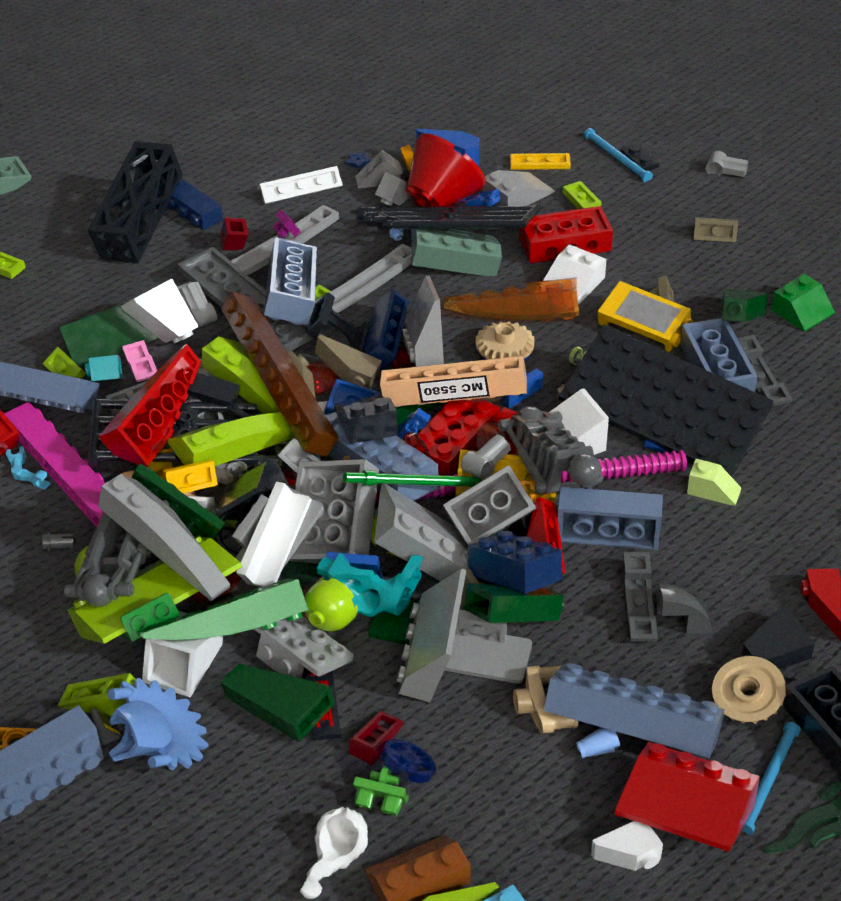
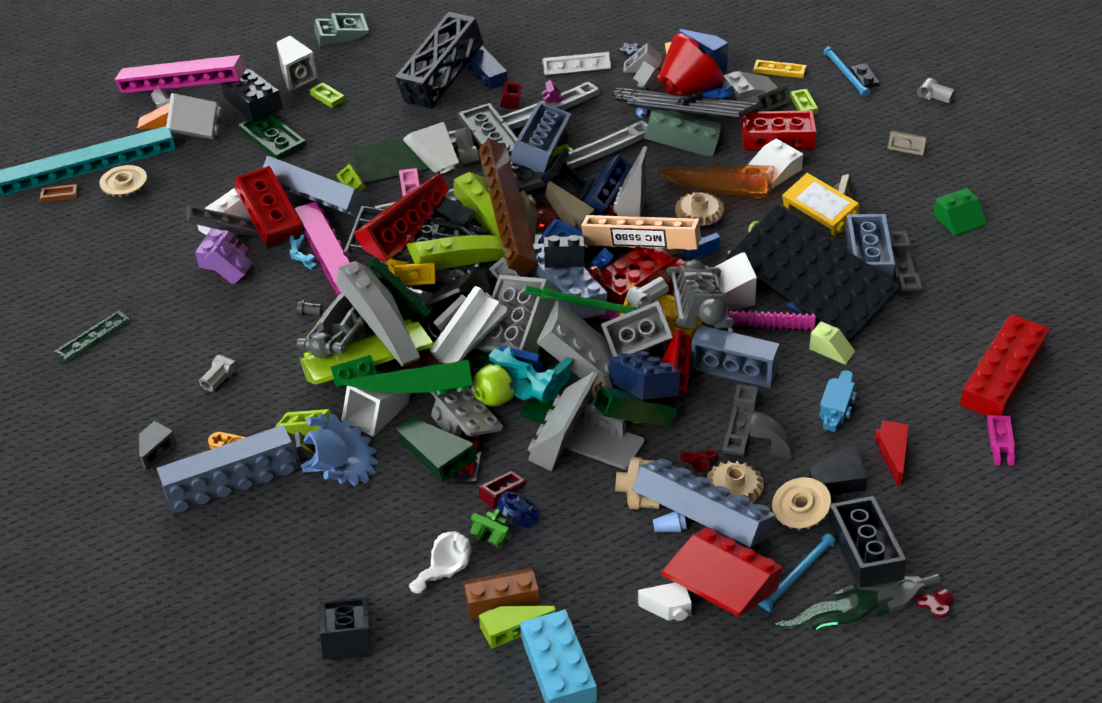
camera: 15 degrees right, 0 degrees up
teal brick [85,355,123,382] -> none
dark green slope [721,288,768,322] -> none
none -> dark red piece [680,450,718,472]
none -> tan gear [707,460,764,503]
none -> dark grey slope [741,85,791,112]
none -> dark azure hinge [819,370,857,432]

